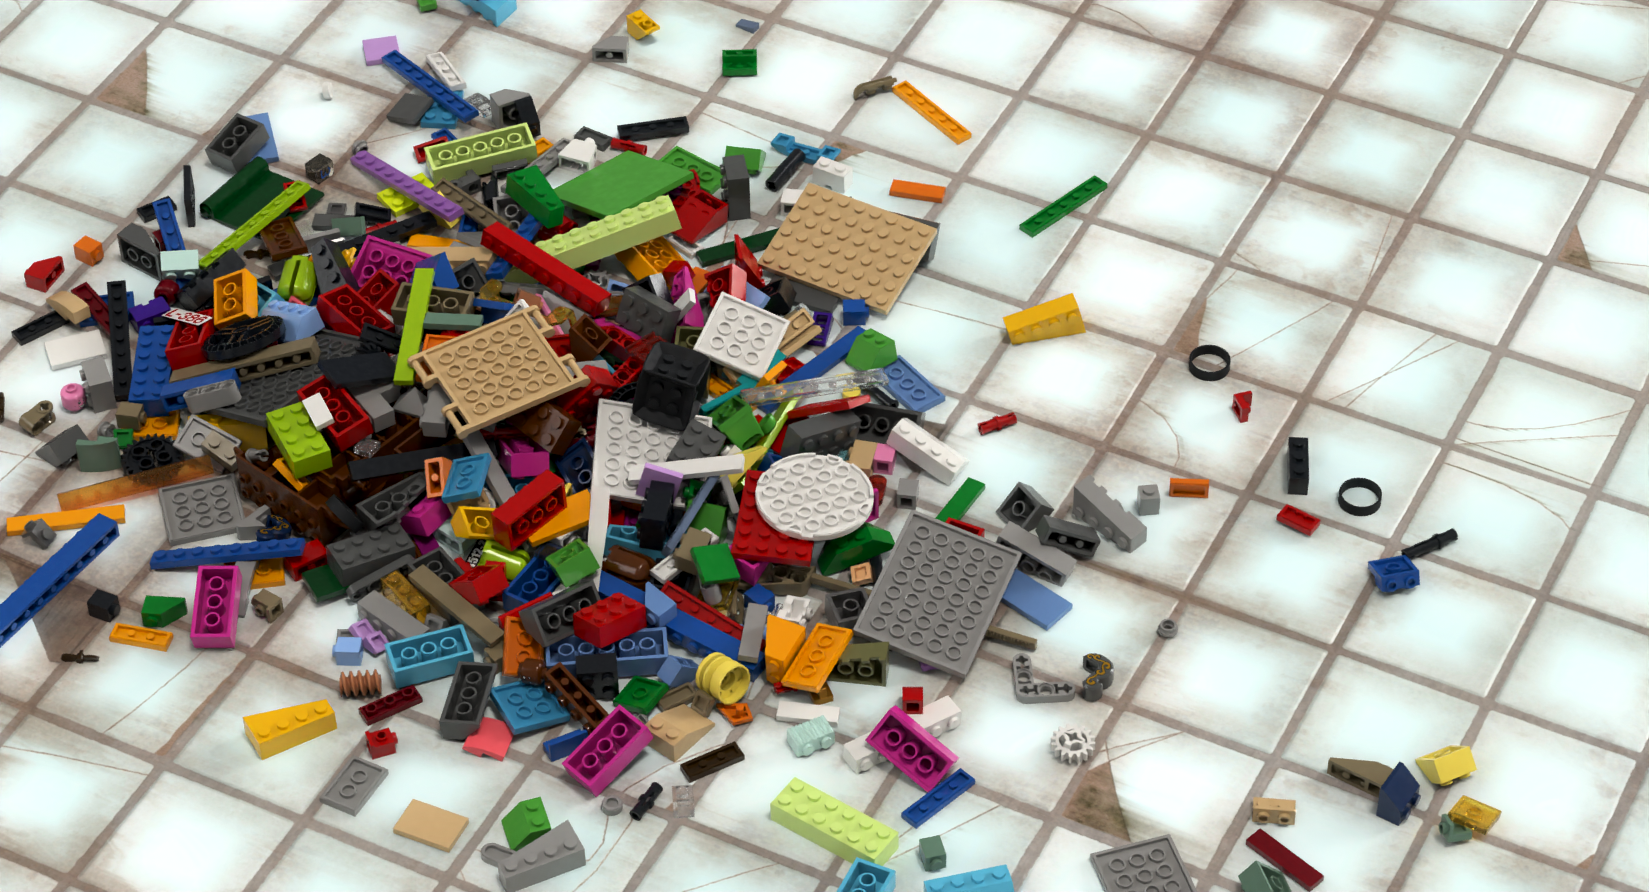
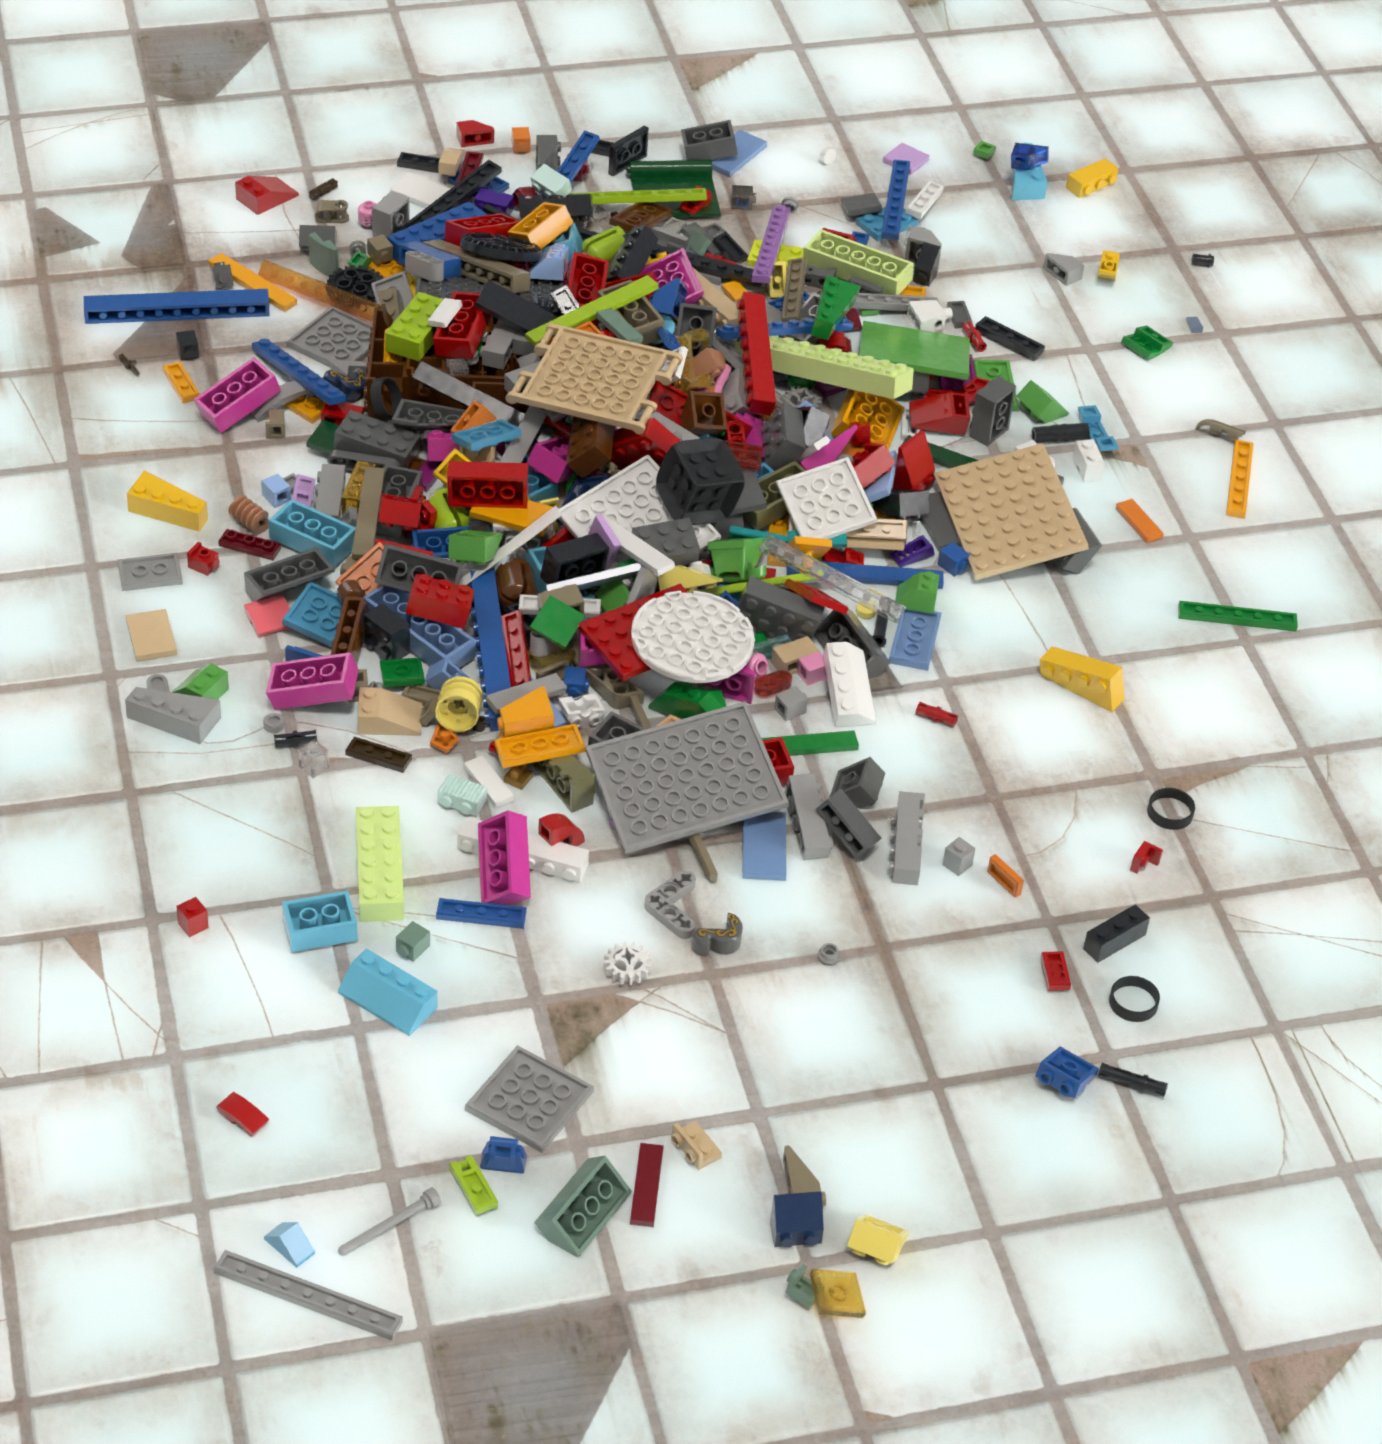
camera: 45 degrees right, 0 degrees up
green slope [141,595,188,628] -> none
white sticker [161,308,213,325] -> none
medium blue slope [645,581,677,628] -> none

